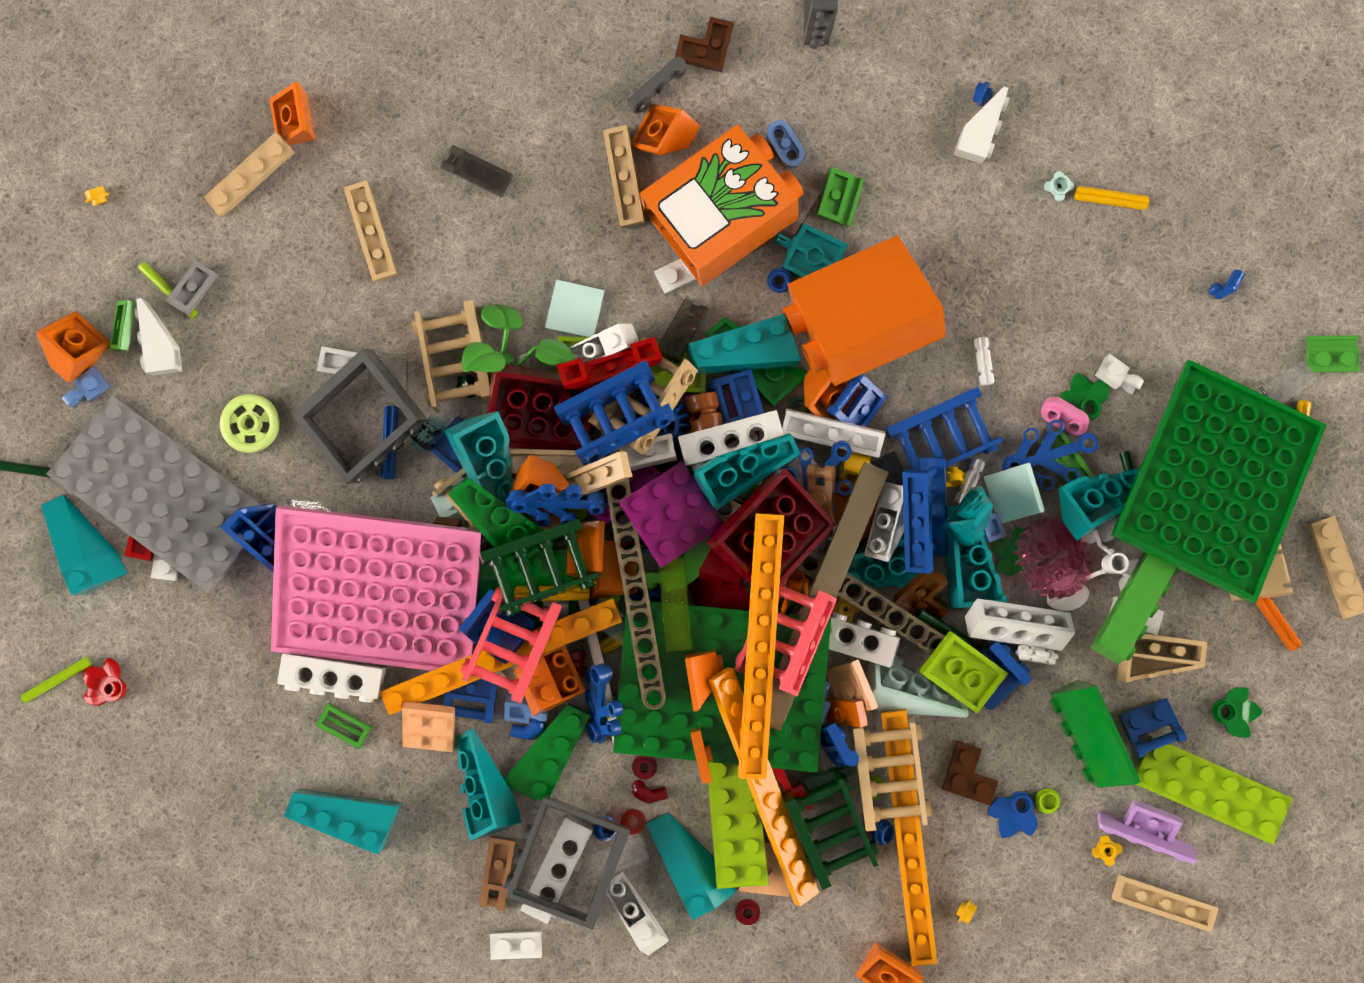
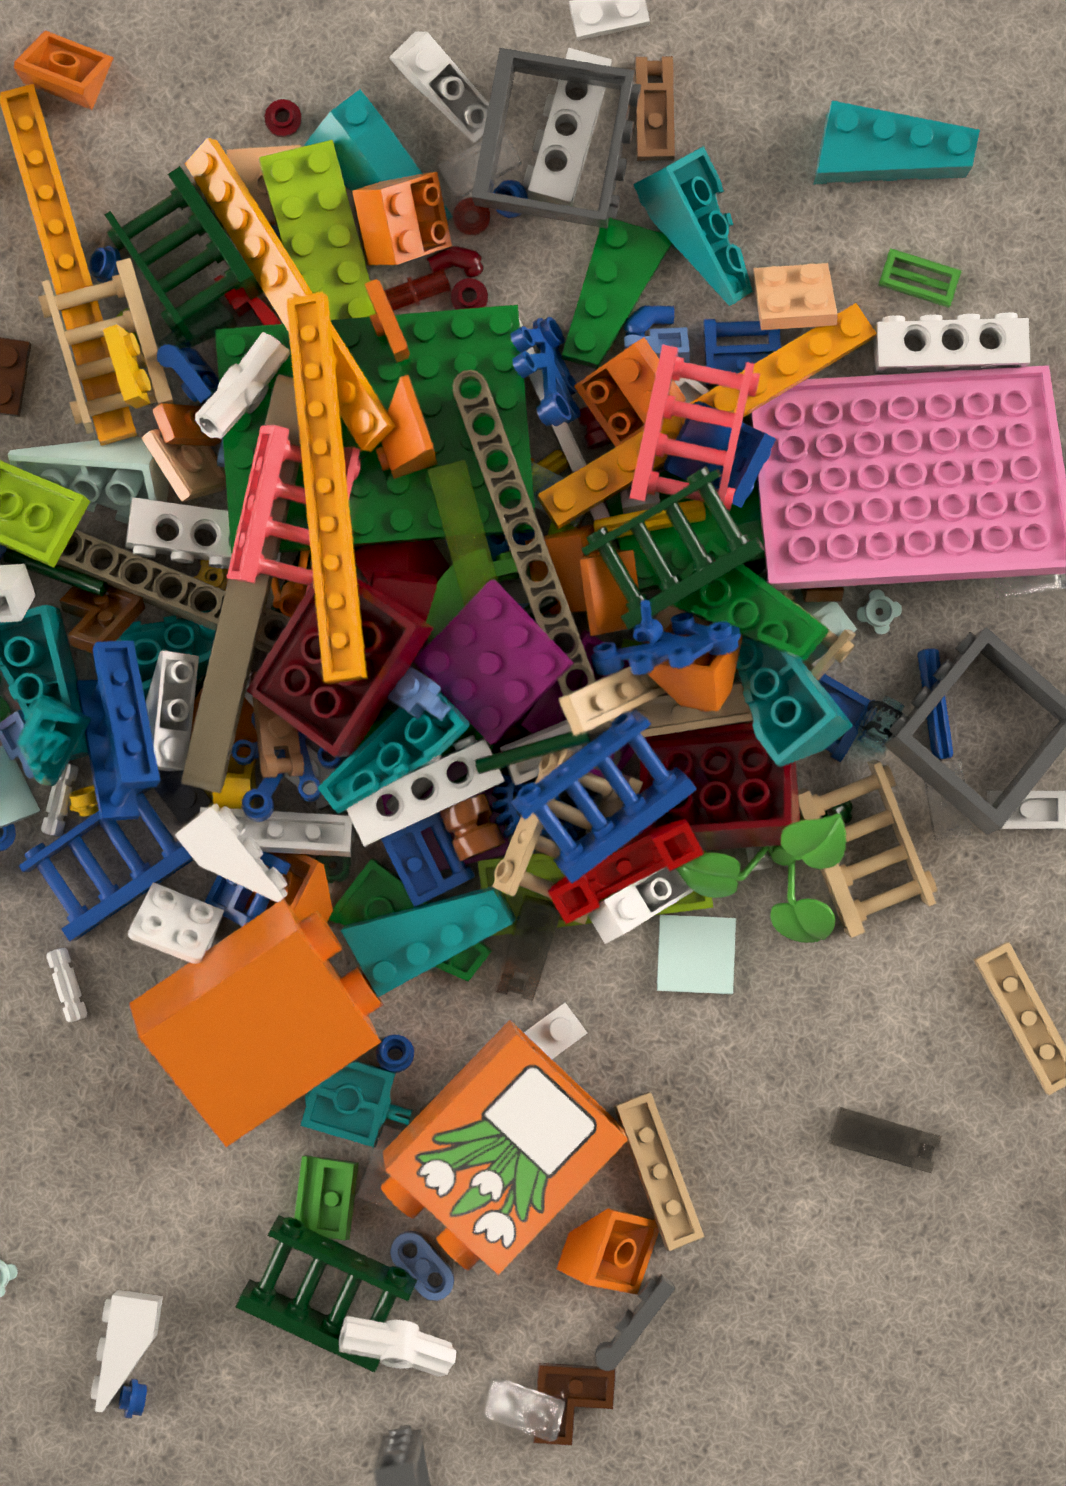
camera: 170 degrees right, 0 degrees up
none -> yellow plate [103,324,151,409]
none -> white bracket [128,882,224,964]
none -> white slope [175,803,288,902]
none -> white piece [195,332,290,439]
none -> dark green fence [235,1215,417,1373]
none -> white piece [339,1316,456,1377]
none -> orange slope [352,172,452,265]
none -> clear red axle [384,268,451,311]
none -> medium blue plate [387,667,450,720]
none -> dark green bar [475,730,591,774]
none -> clear plate [484,1378,565,1441]
none -> blue hand [633,600,664,646]
none -> light aqua plate [857,589,902,634]

